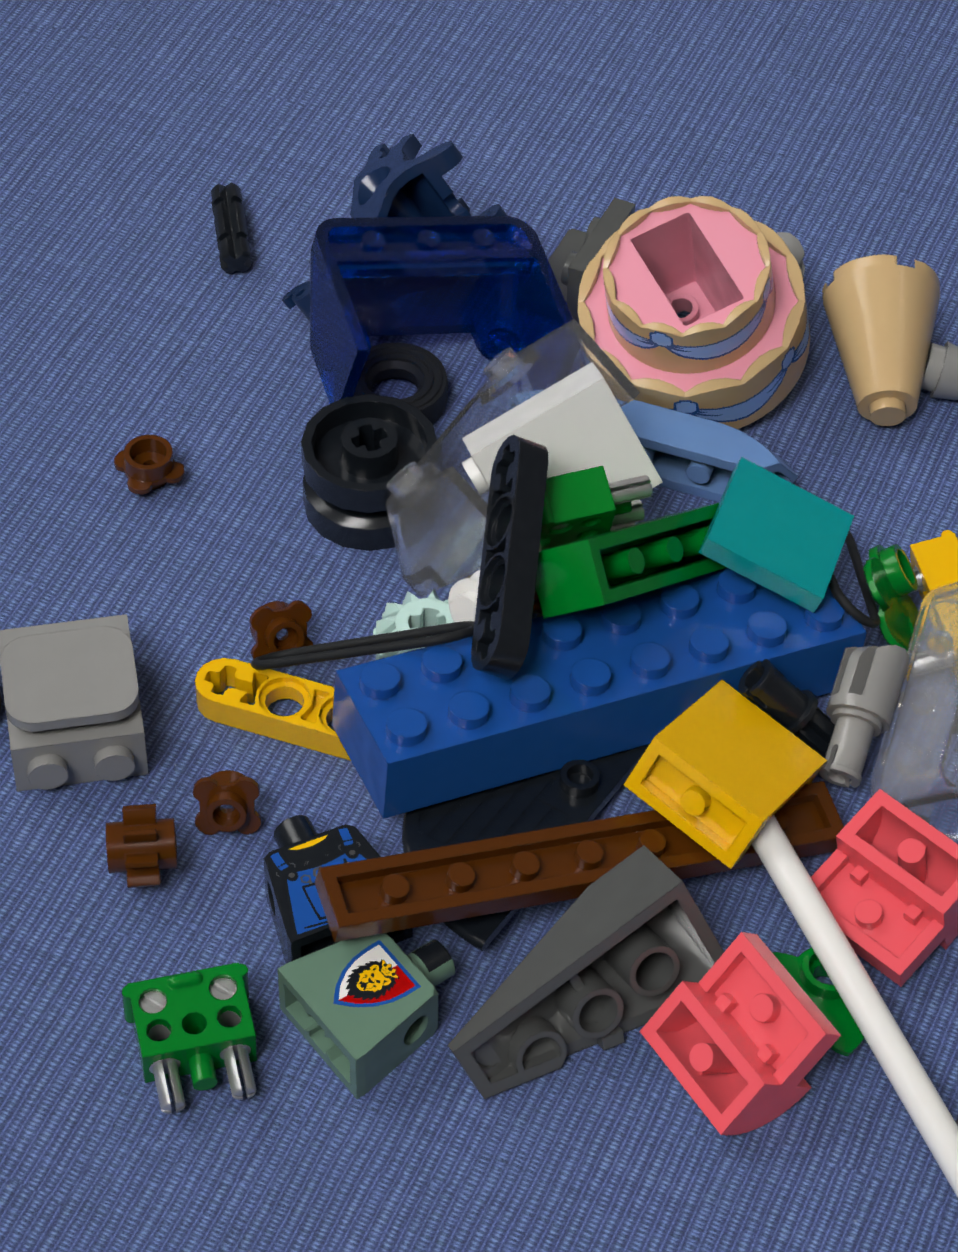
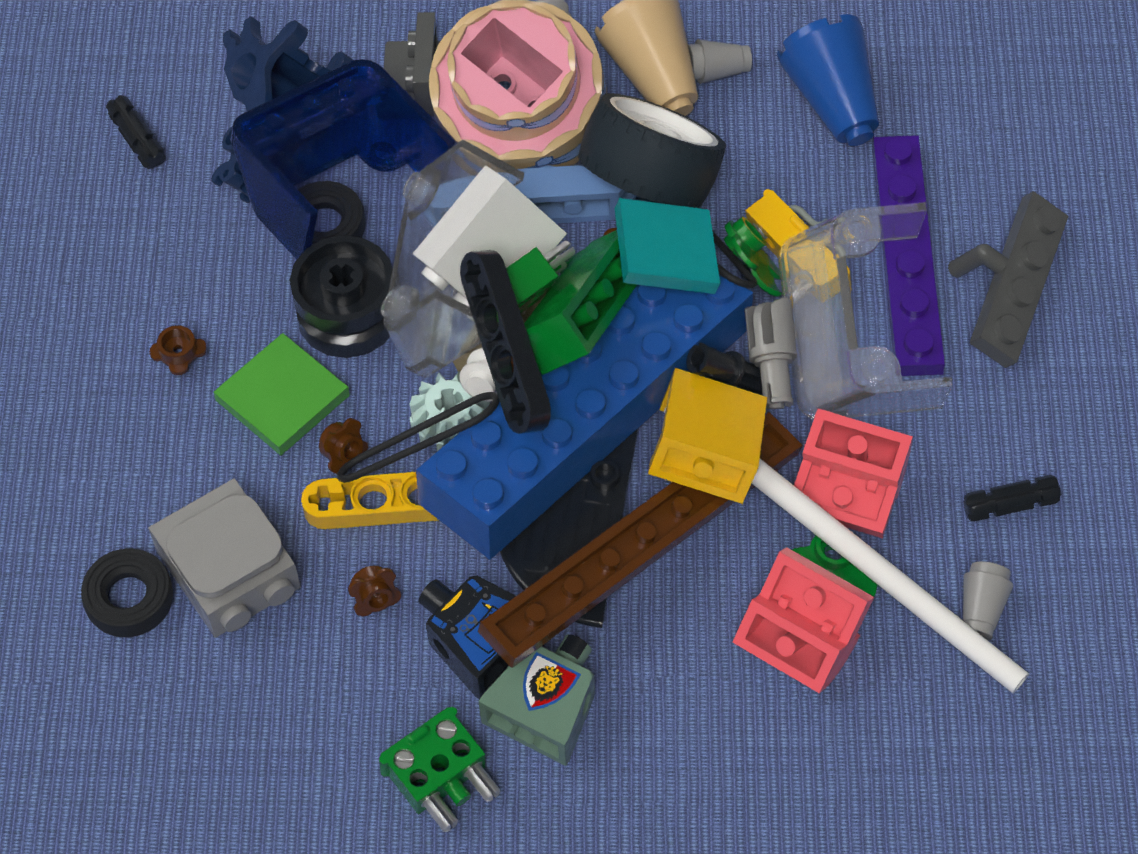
camera: 20 degrees left, 10 degrees up
reddish brown gear [106,804,178,888] -> none
dark grey wedge [447,845,724,1099] -> none
none -> bright green tile [213,333,350,456]
none -> black wheel [578,93,726,208]

